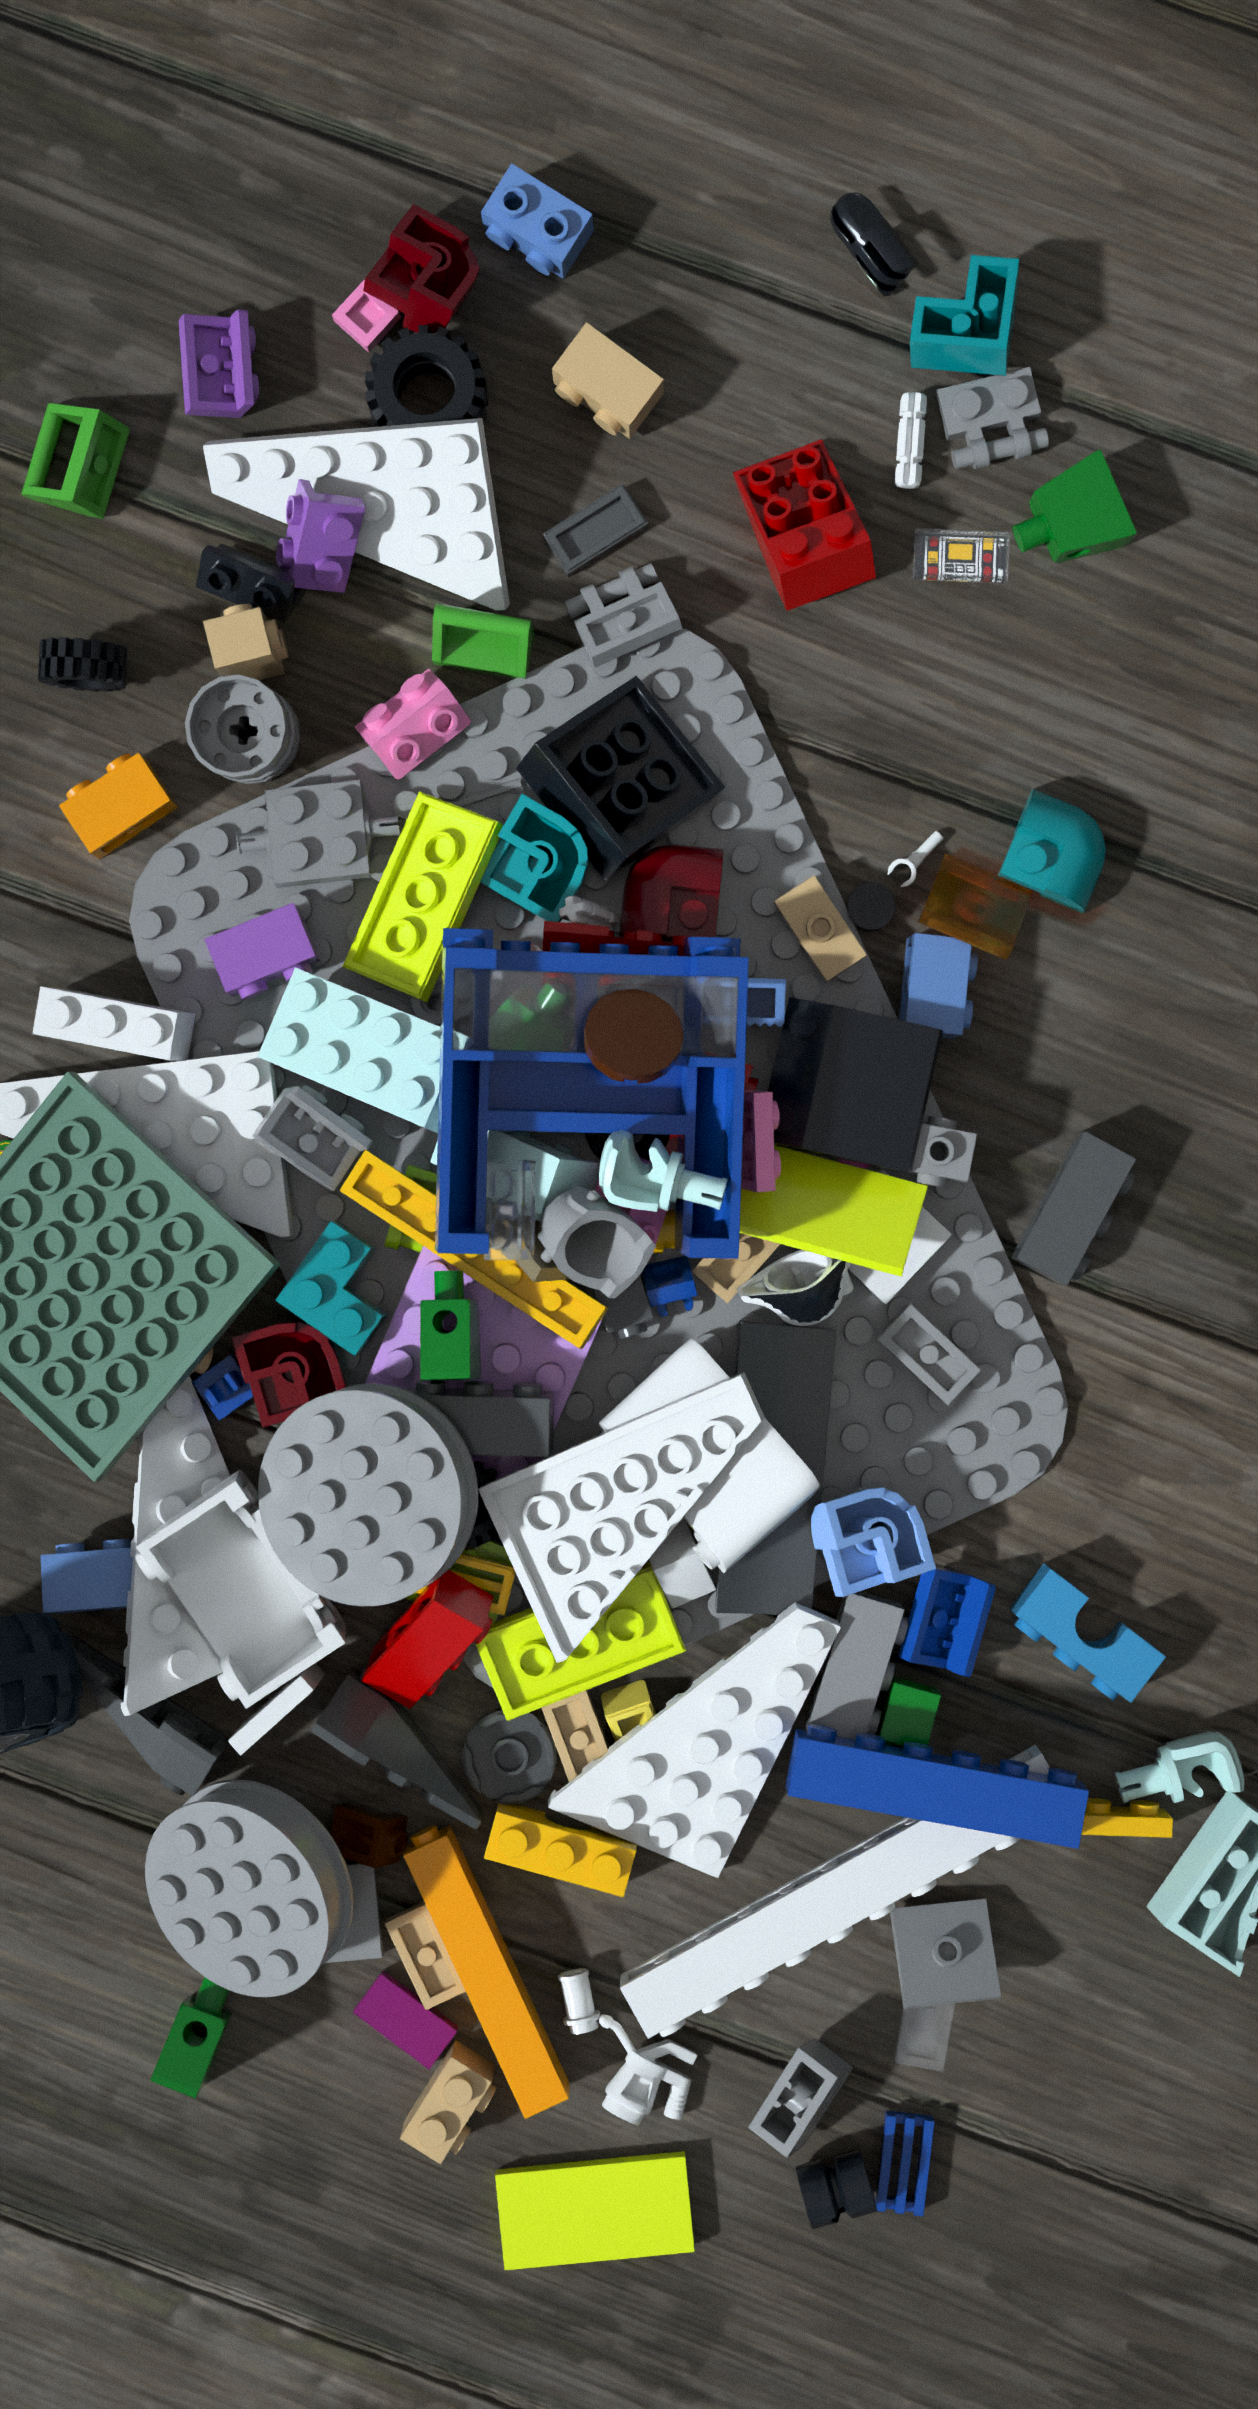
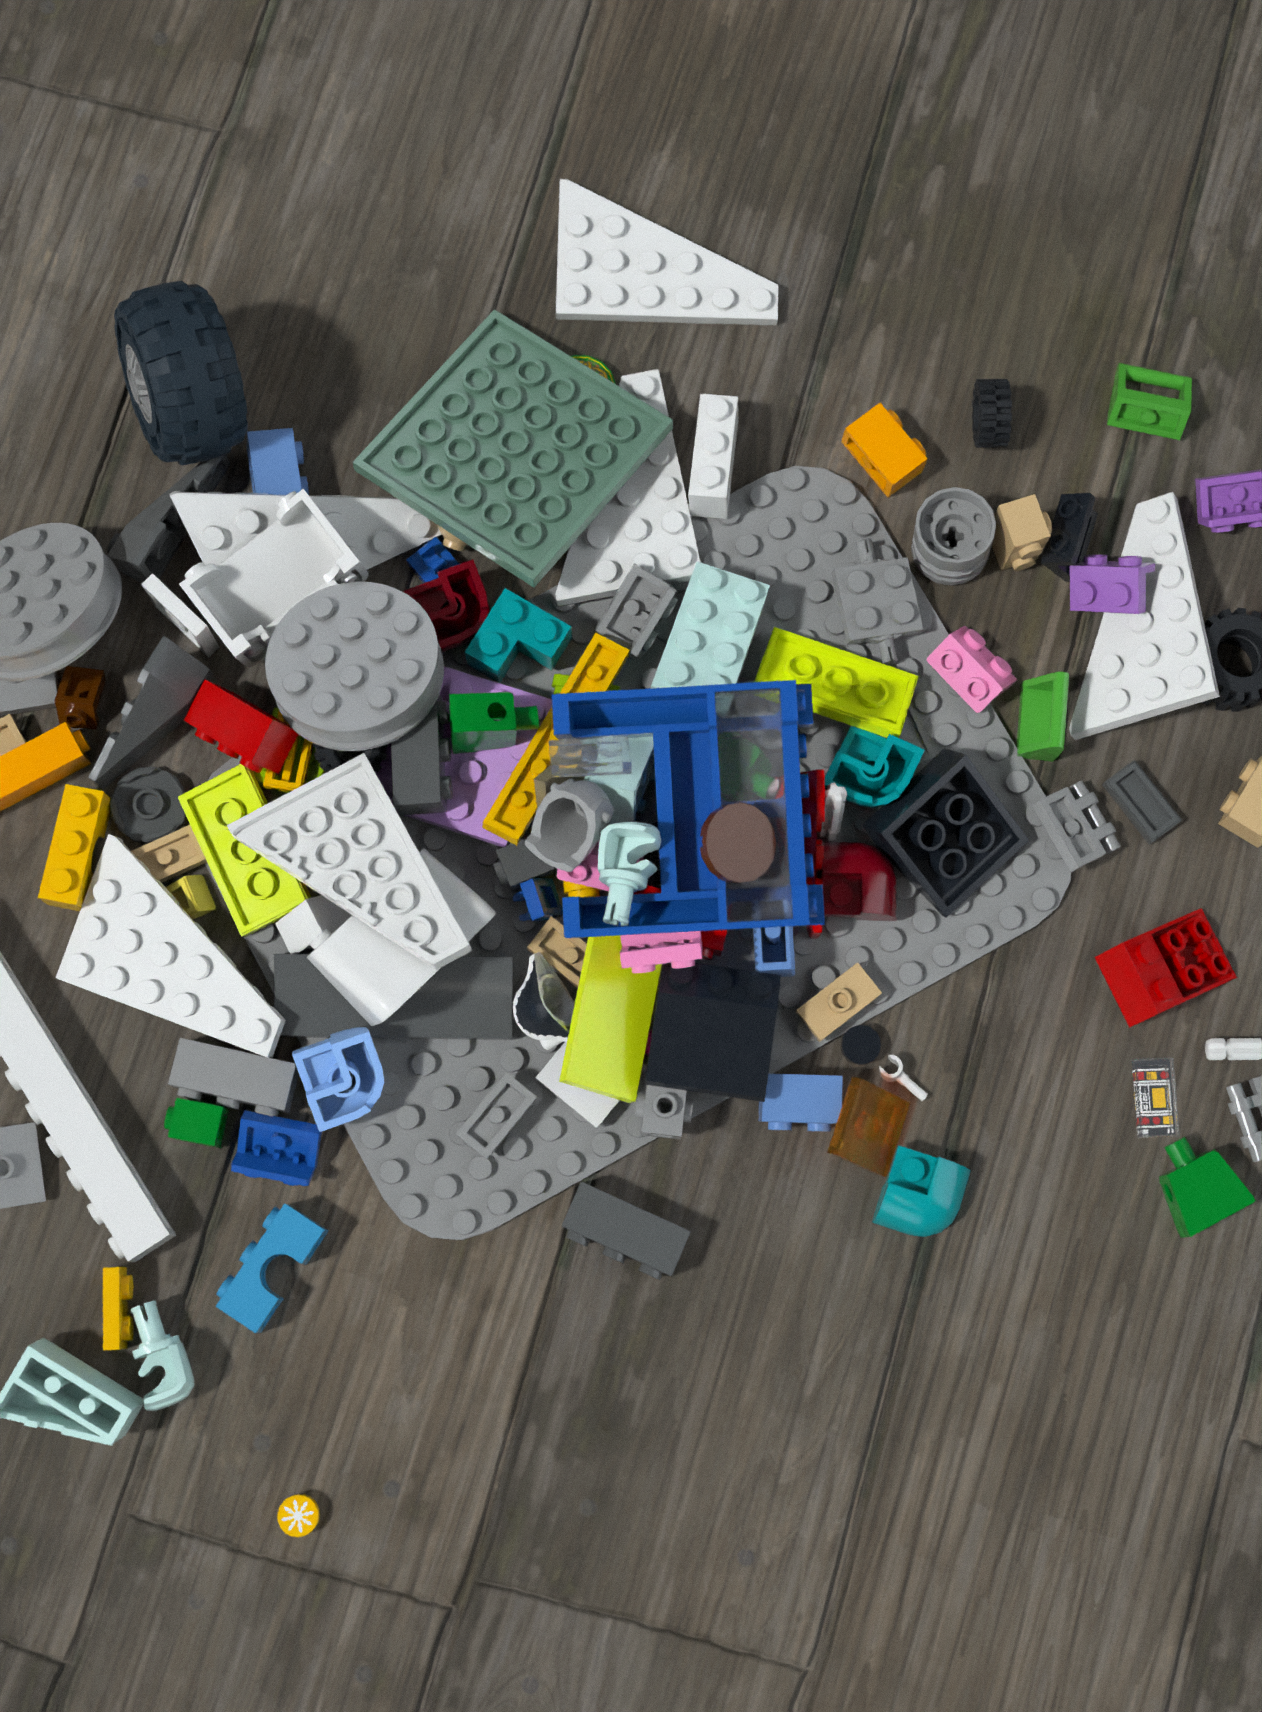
camera: 80 degrees right, 10 degrees down
medium lavender brick [204,902,321,1000] -> none
blue brick [786,1724,1089,1849] -> none

